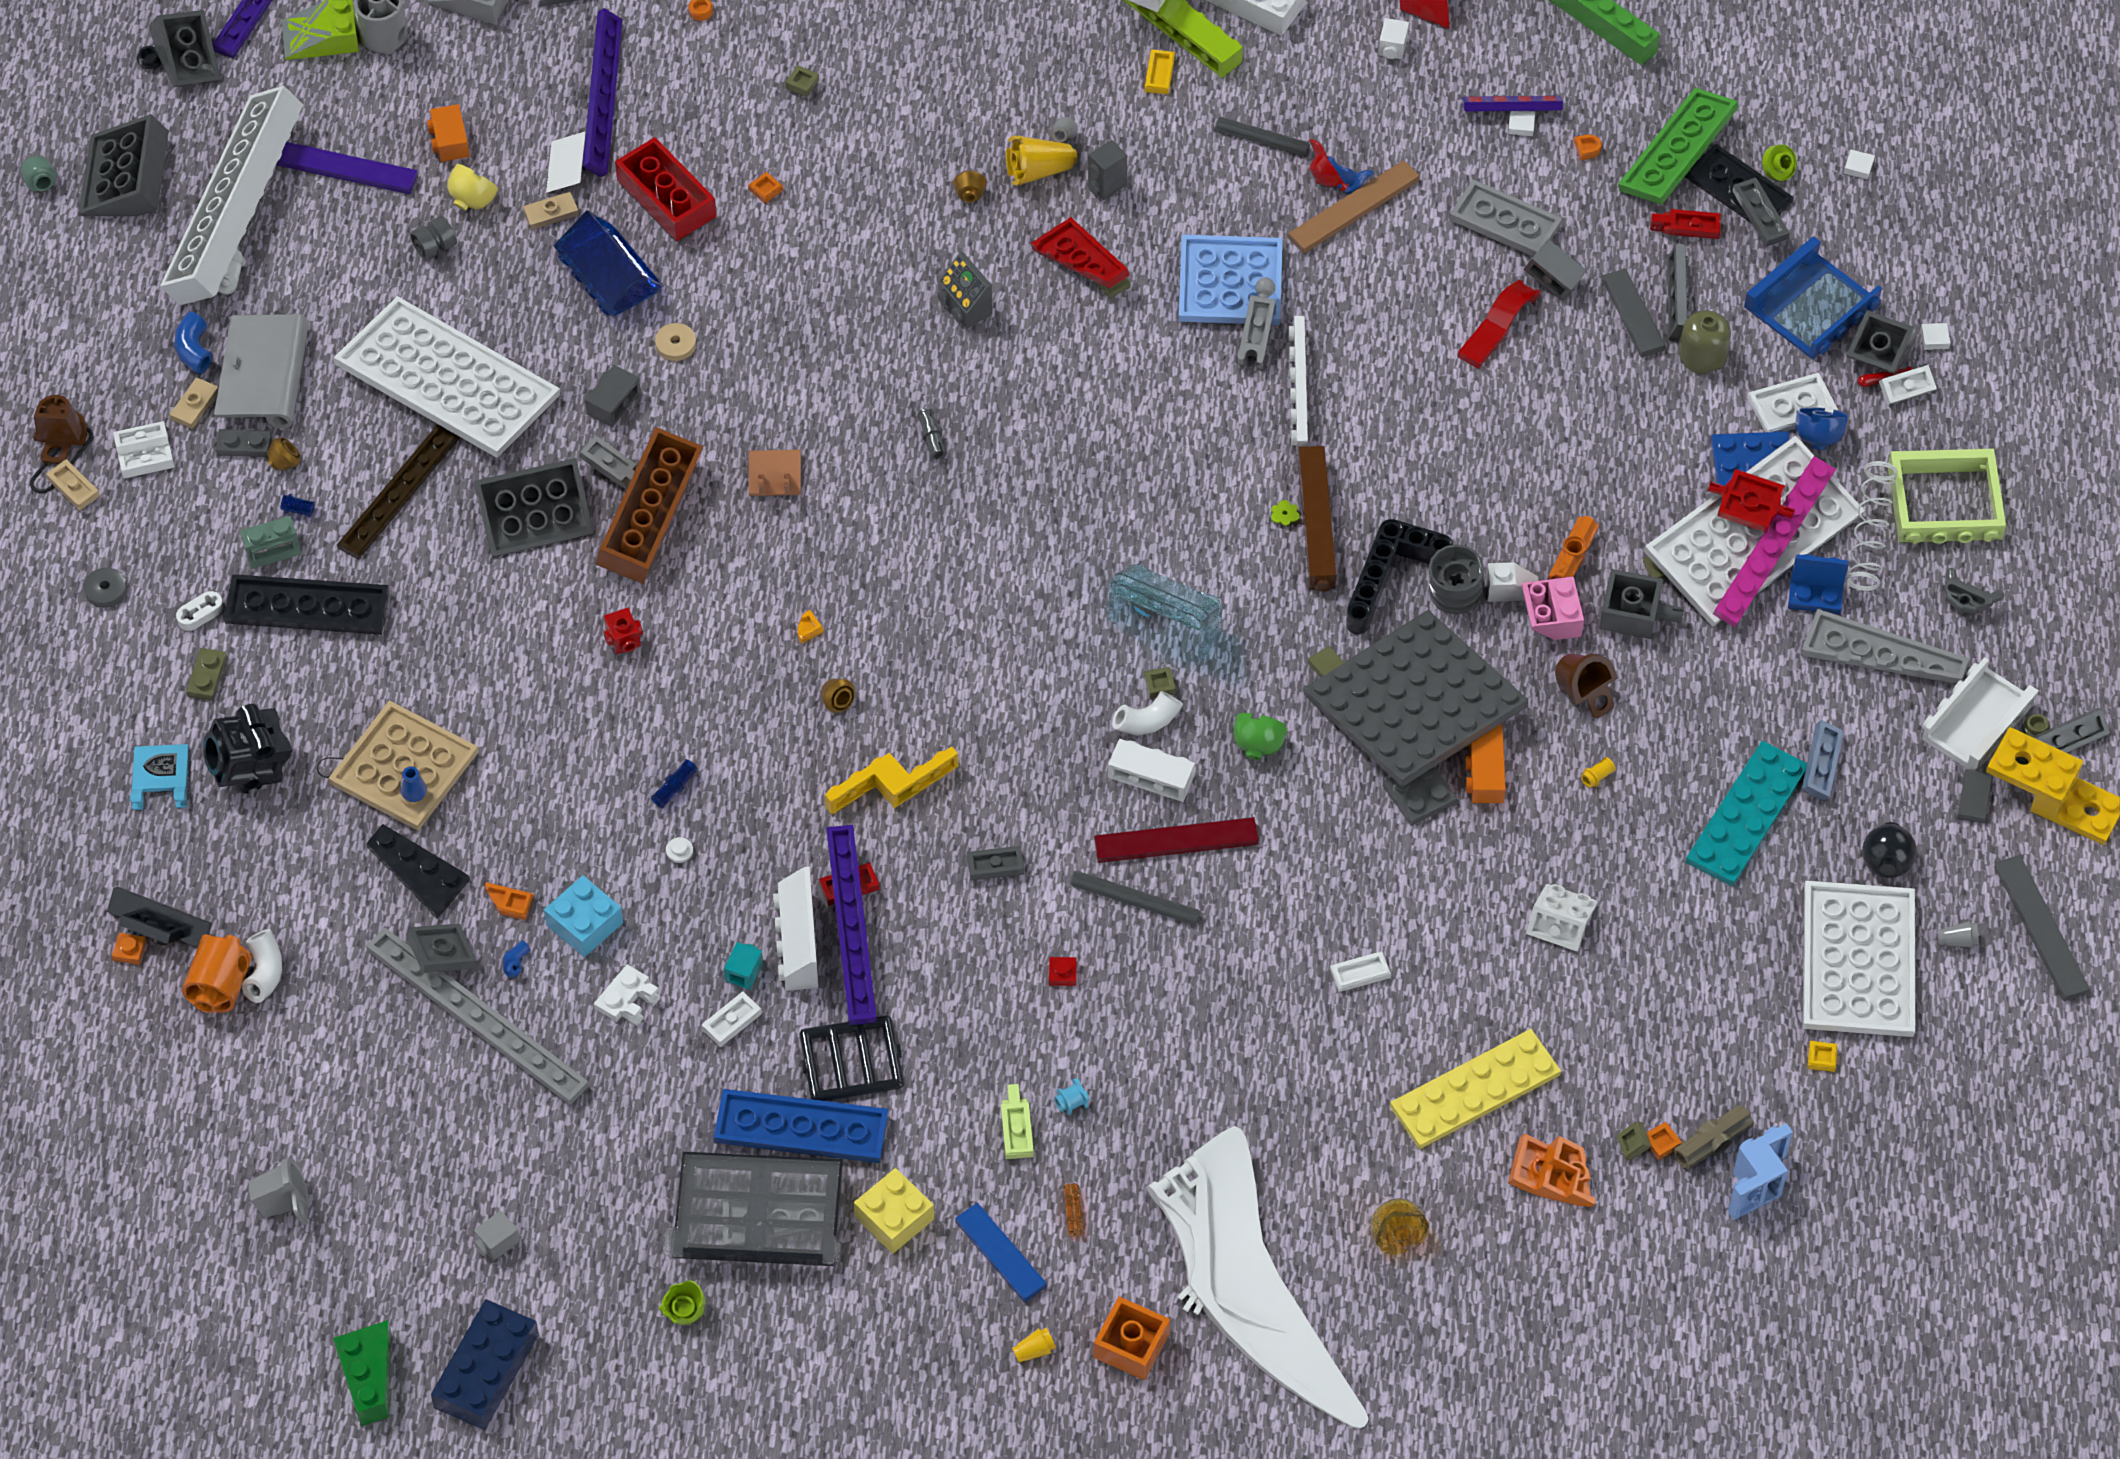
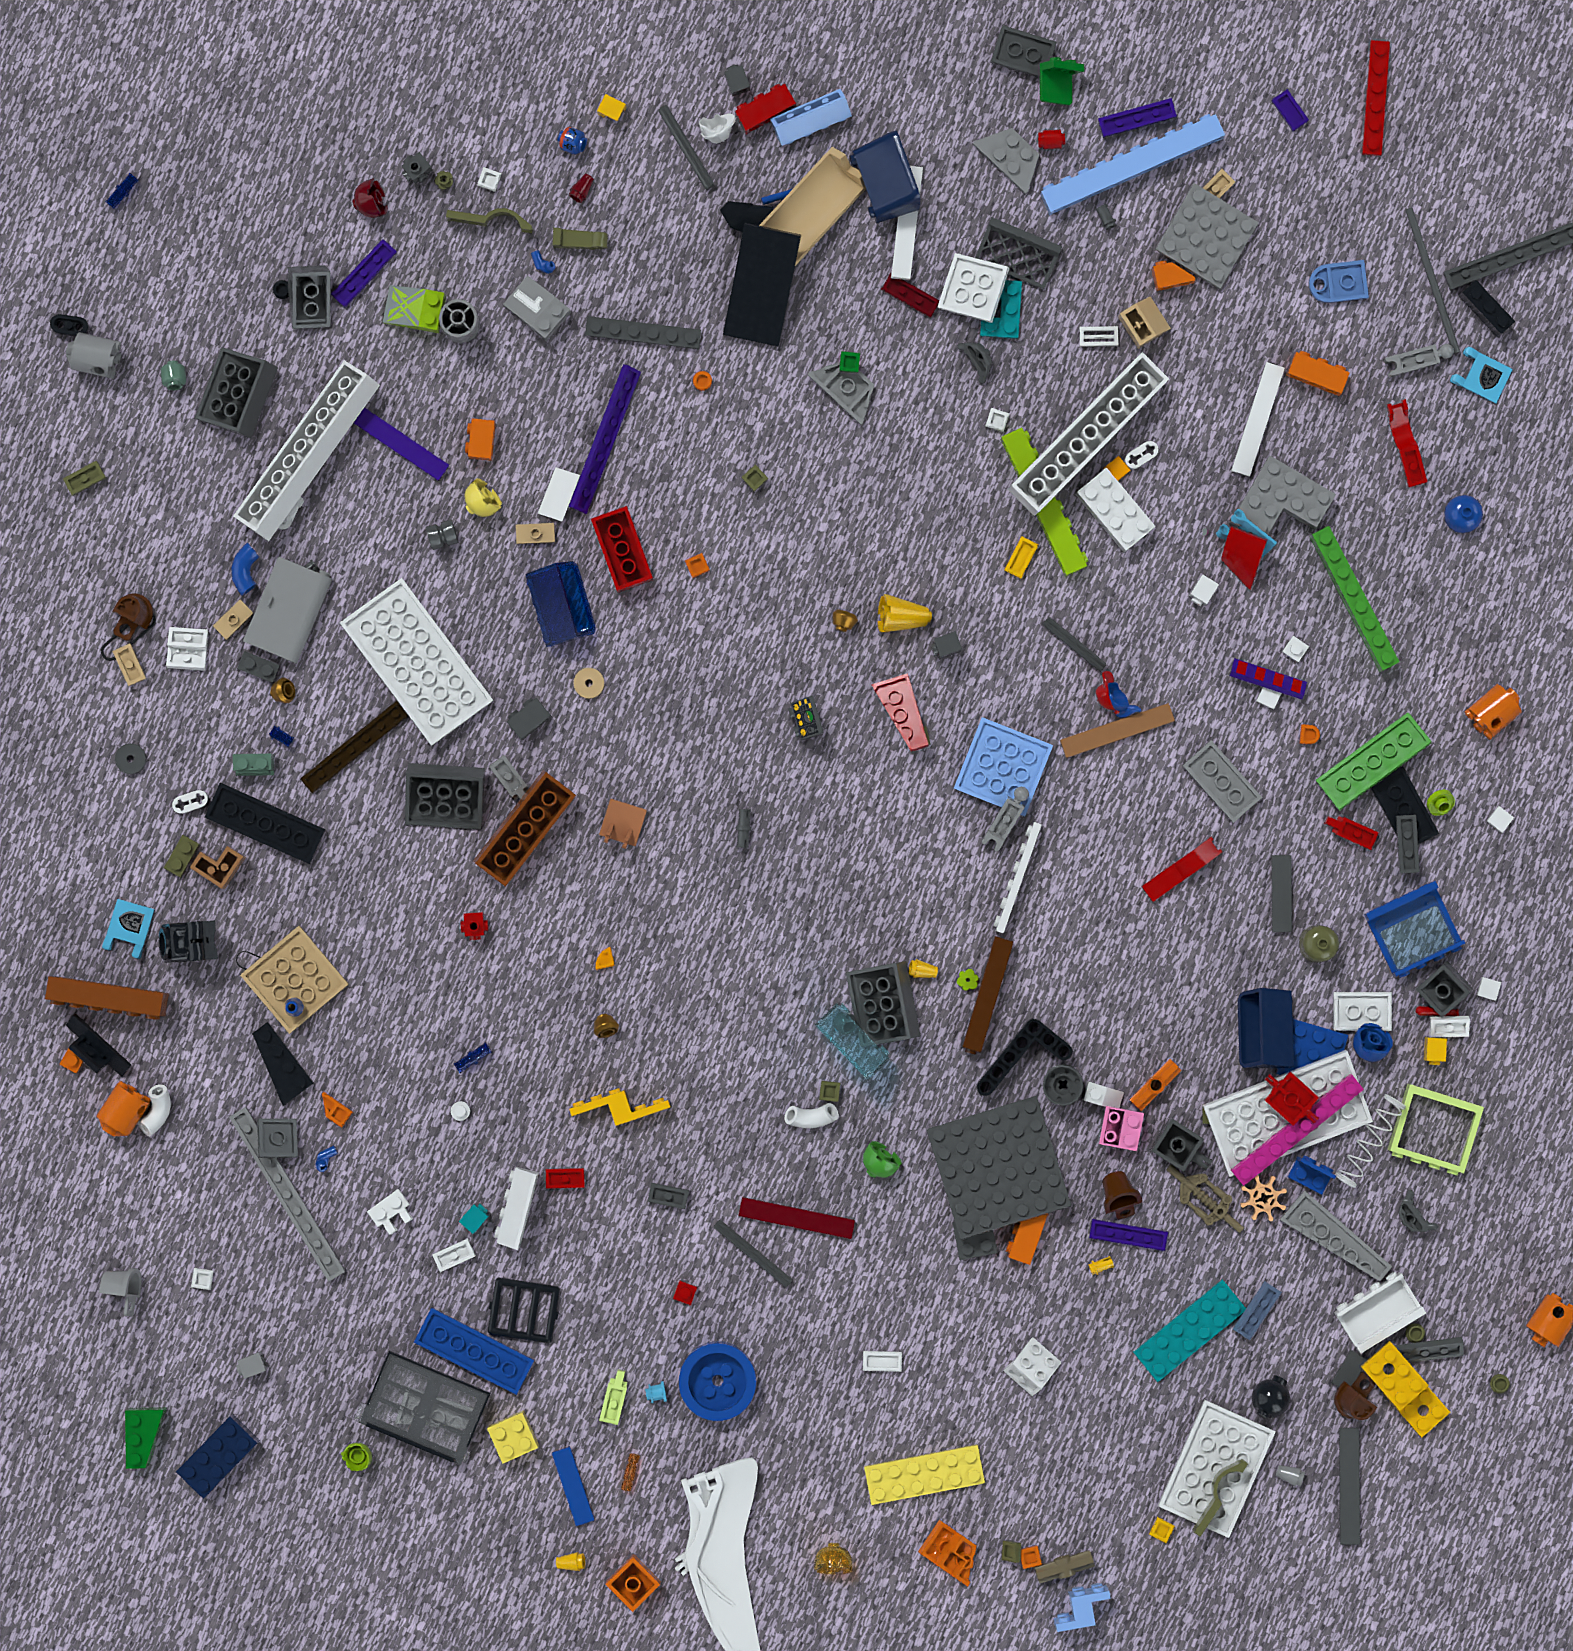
camera: 15 degrees right, 30 degrees up
medium azure brick [544,875,623,958] -> none
dark purple plate [826,825,877,1025] -> none
light grey cone [1053,117,1078,143] -> none
white brick [1108,739,1195,802] -> none
olive tile [1308,646,1344,677] -> none
dark grey brick [1523,239,1587,301] -> none
dark grey plate [1667,243,1689,340] -> none
none -> dark orange brick [45,976,169,1020]
none -> medium nougat brick [190,846,246,889]
none -> white tile [191,1268,214,1290]
none -> blue brick [679,1341,756,1421]
none -> dark grey slope [846,961,921,1048]
none -> yellow cone [908,959,938,978]
none -> dark purple tile [1089,1219,1168,1251]
none -> dark tan bar [1166,1164,1244,1233]
none -> olive piece [1192,1459,1248,1537]
none -> dark blue windscreen [1238,988,1294,1068]
none -> light nougat gear [1240,1175,1287,1221]
none -> white plate [1282,636,1309,663]
none -> reddish brown container [1334,1372,1378,1420]
none -> yellow brick [1424,1037,1447,1065]
none -> orange cylinder [1464,684,1522,740]

